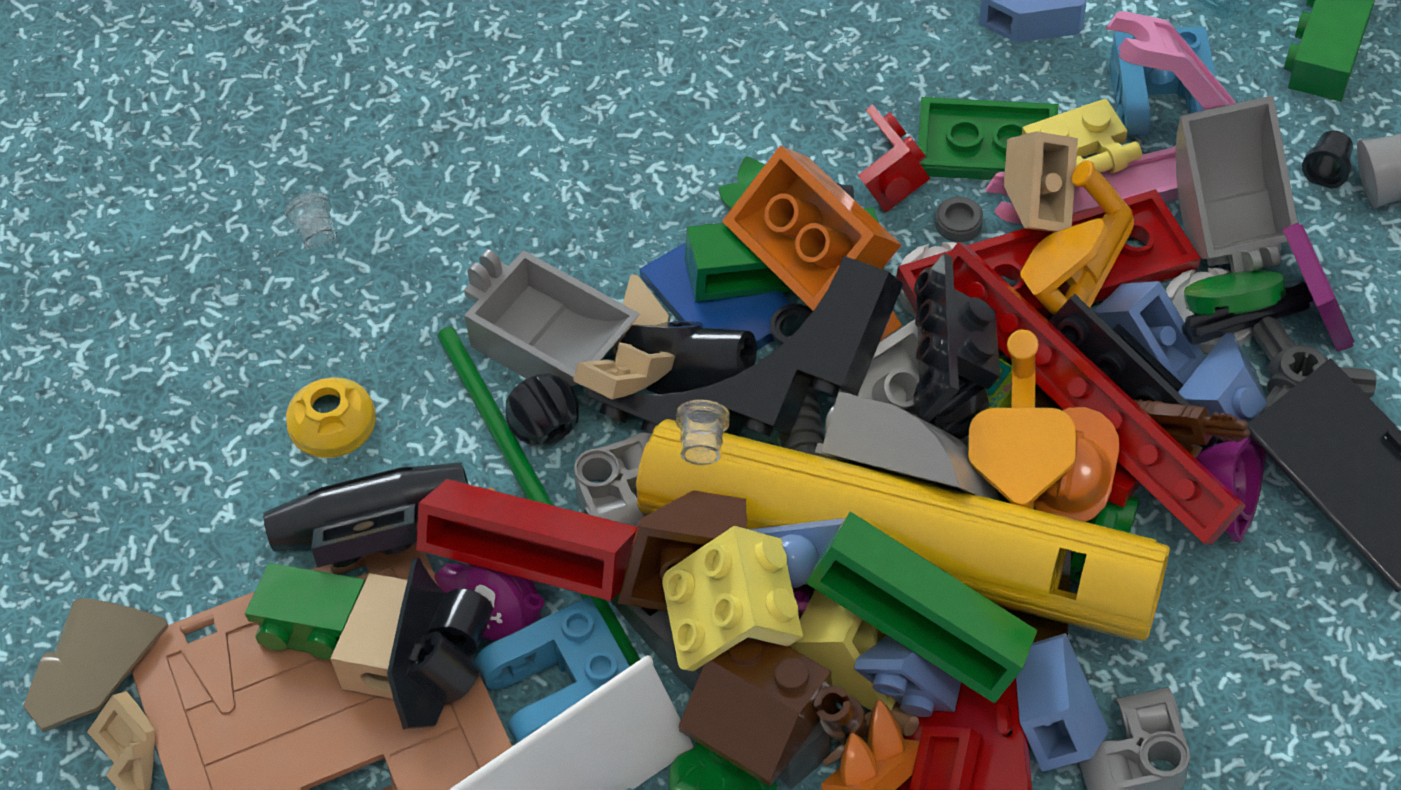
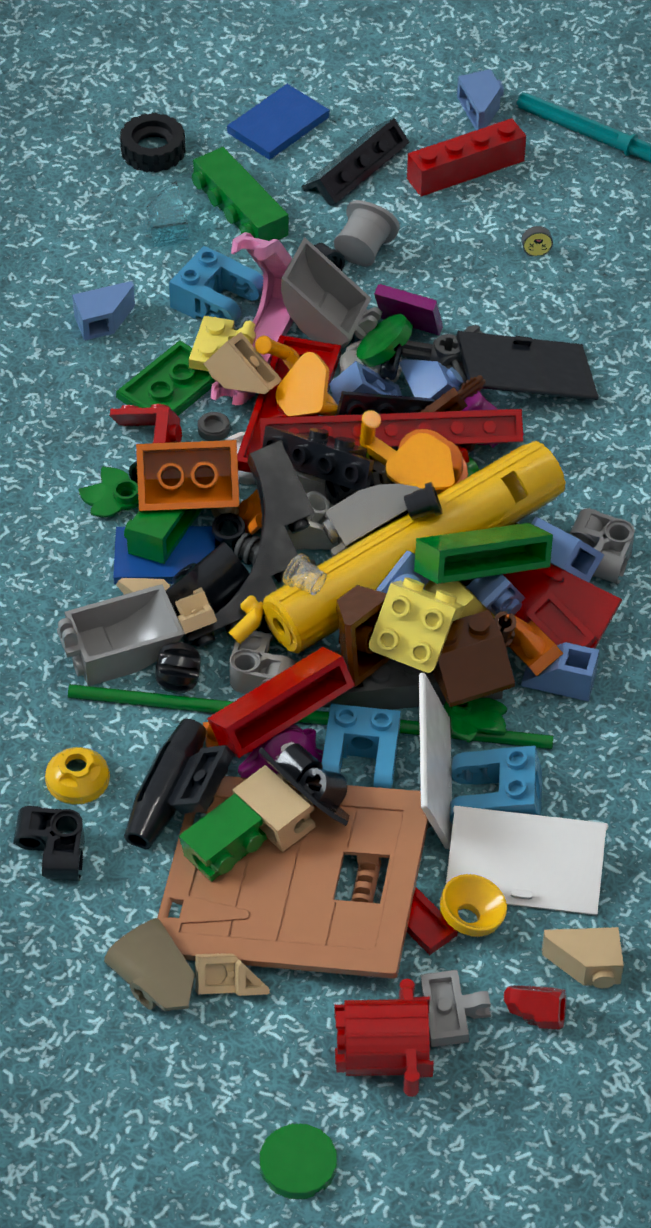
camera: 60 degrees left, 5 degrees down
none -> black piece [13,806,85,881]
none -> yellow arm [228,595,264,644]
none -> black piece [404,482,443,520]

